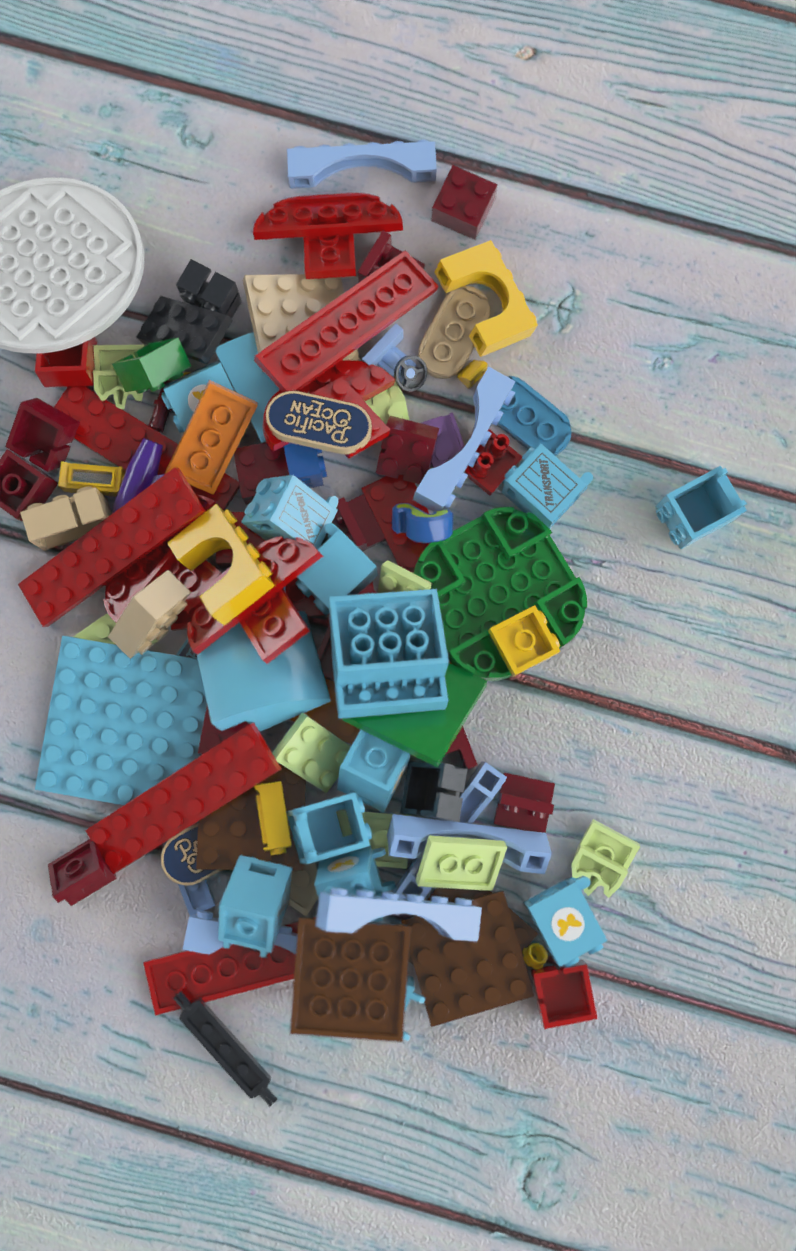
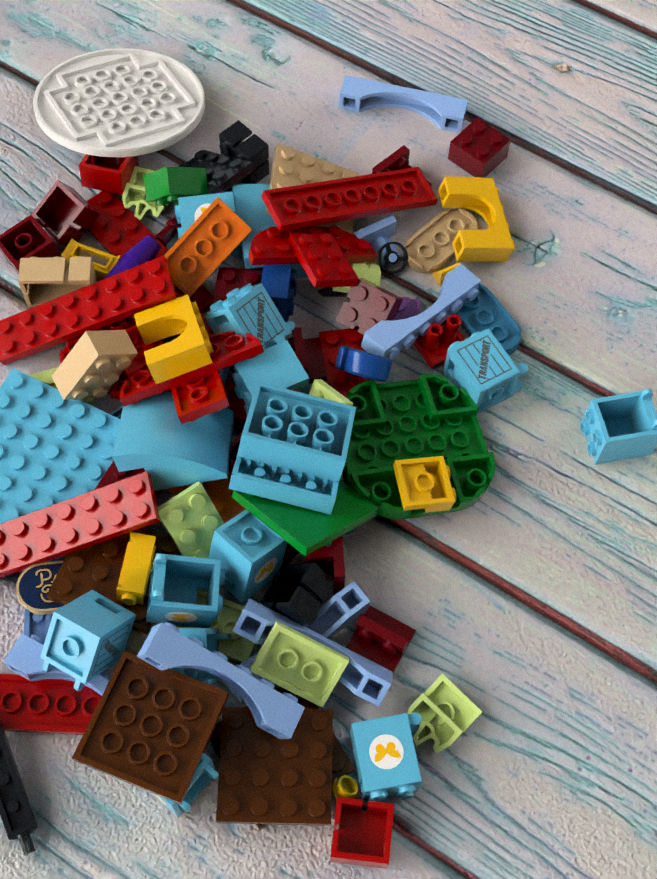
camera: 15 degrees right, 20 degrees down
red plate [253,193,403,279] -> none
tile [266,391,372,454] -> none

